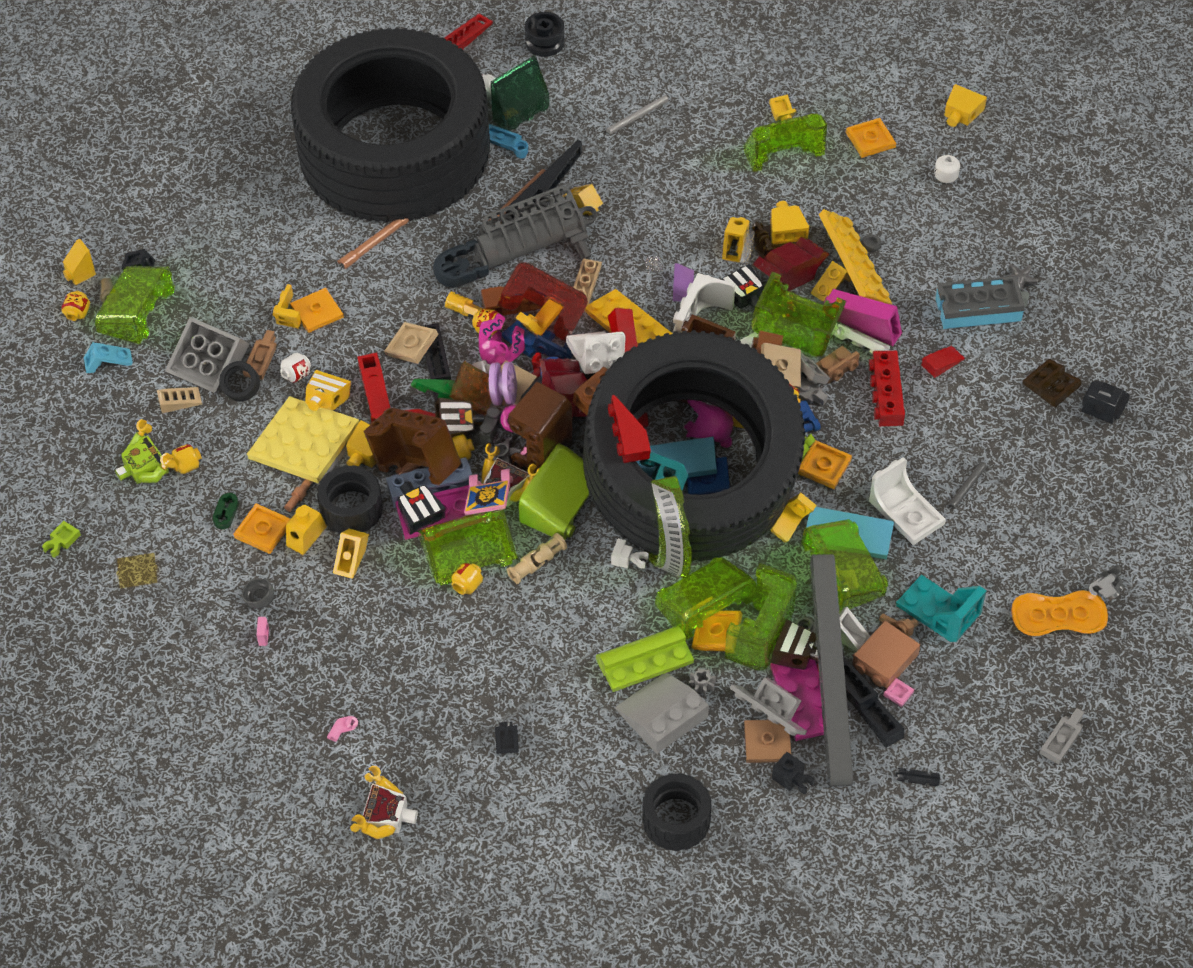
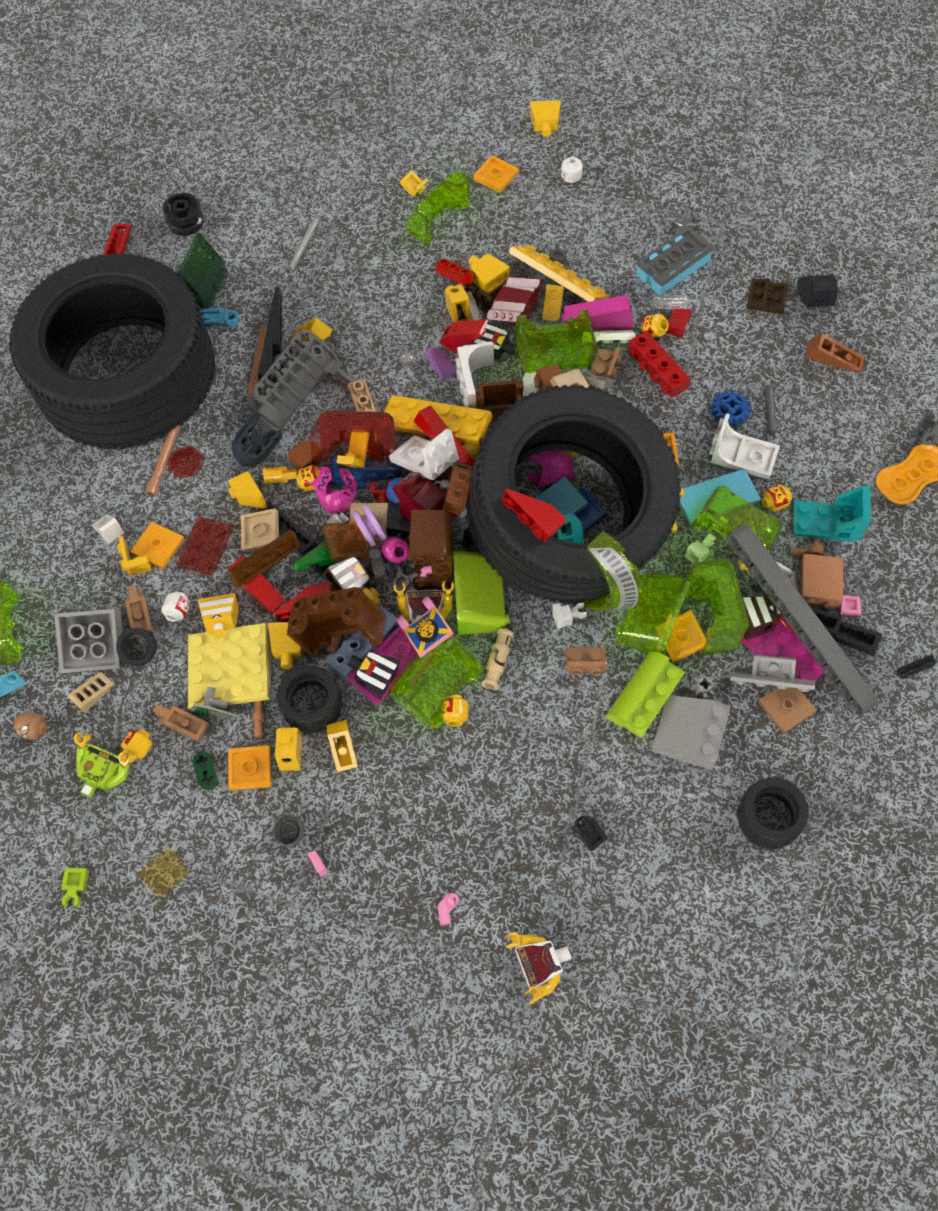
camera: 30 degrees left, 10 degrees up
black brick [772,752,815,794] -> none
none -> medium nougat head [13,711,48,740]
none -> white slope [92,514,124,544]
none -> medium nougat hinge [153,704,209,742]
none -> clear red dish [167,447,204,478]
none -> clear red plate [176,516,234,576]
none -> light grey shield [190,687,240,718]
none -> yellow slope [228,471,267,509]
none -> reddish brown plate [228,530,300,588]
none -> red plate [435,259,474,285]
none -> red slope [439,320,488,354]
none -> medium nougat bracket [565,647,608,675]
none -> yellow head [641,314,669,338]
none -> clear tile [652,295,689,309]
none -> piece [685,534,716,566]
none -> blue gear [710,389,752,427]
none -> yellow head [761,484,792,512]
none -> dark orange slope [805,333,865,373]

